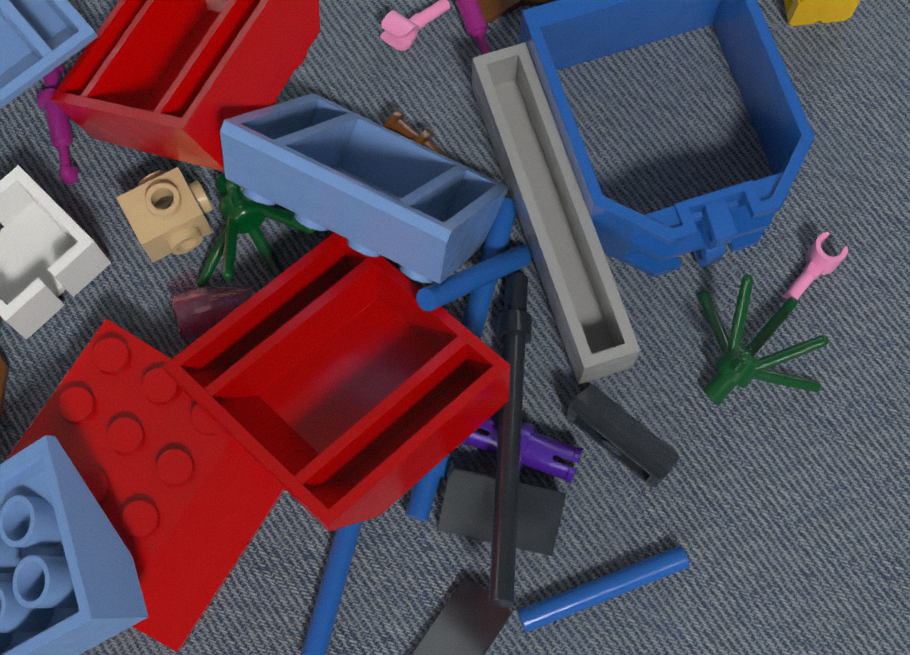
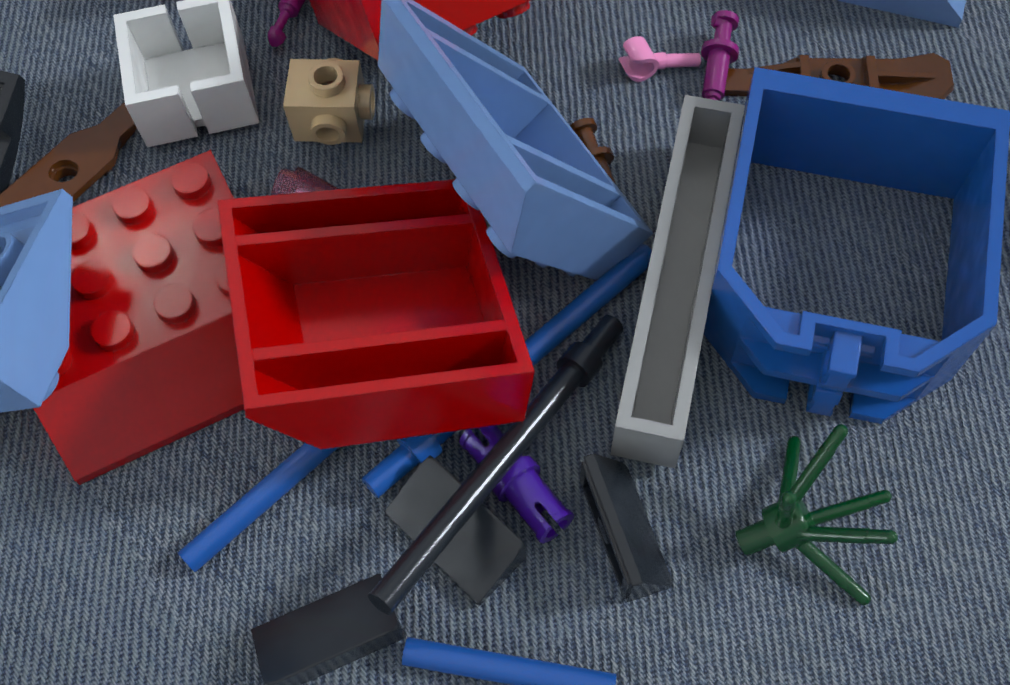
camera: 35 degrees right, 10 degrees down
dark green plant [196,174,315,288] -> none
blue bar [416,245,532,312] -> none
bright pink hand [781,232,848,302] -> none

